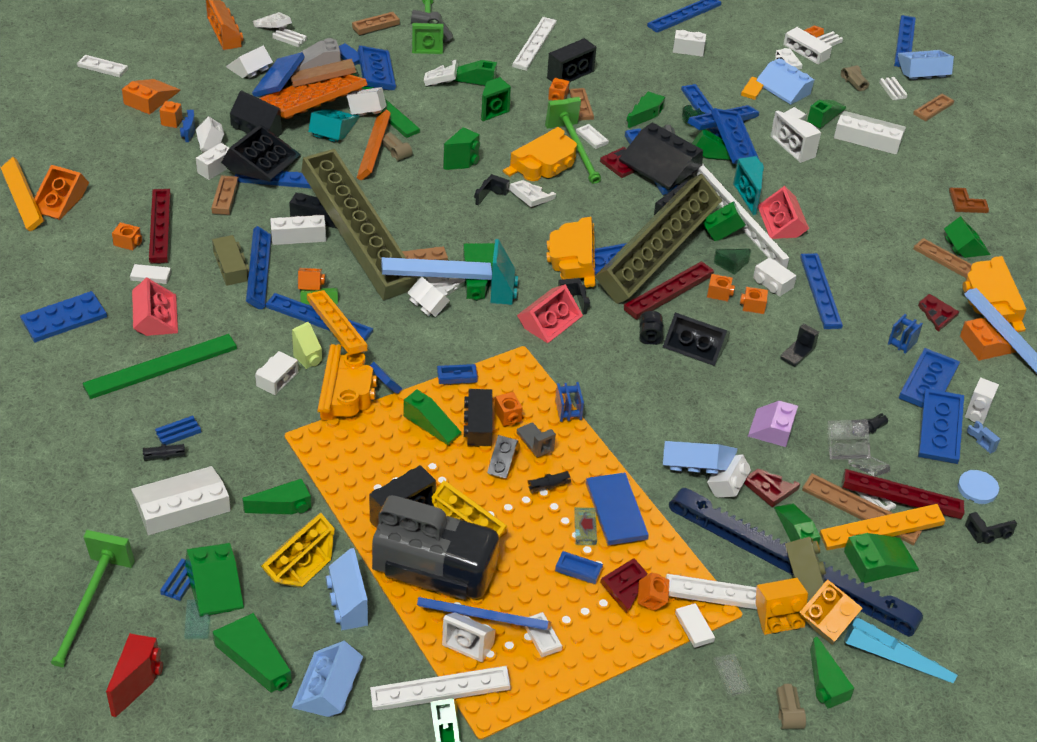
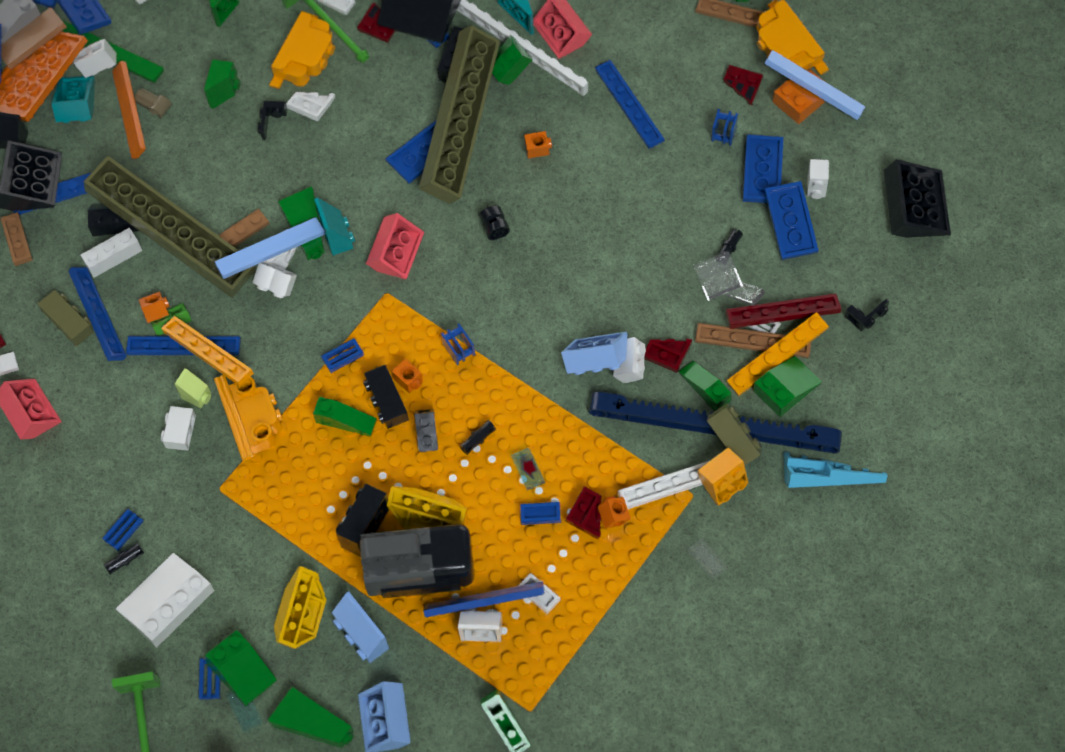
camera: 15 degrees left, 20 degrees up
green tile [82,334,237,399] -> none
green slope [242,478,311,515] -> none
blue tile [370,361,402,393] -> none
white tile [370,666,510,710] -> none
dark grey bracket [517,423,556,457] -> none
light orange brick [547,217,595,287] -> none
black bracket [558,278,590,315] -> none
blue tile [586,472,649,545] -> none
dark red plate [624,261,714,320] -> none
black slope [663,312,730,366] -> none
white tile [675,603,715,648] -> none
clear green slope [713,249,751,275] -> none
orange brick [740,287,768,314] -> none
lavender slope [748,401,798,447] -> none
white brick [753,257,796,297] -> none
dark tan piece [776,684,806,729] -> none
black bracket [780,323,819,367] -> none
light orange slope [800,579,862,645] -> none
green slope [810,637,855,709] -> none
light blue tile [958,470,999,504] -> none
medium blue plate [967,421,1000,454] -> none

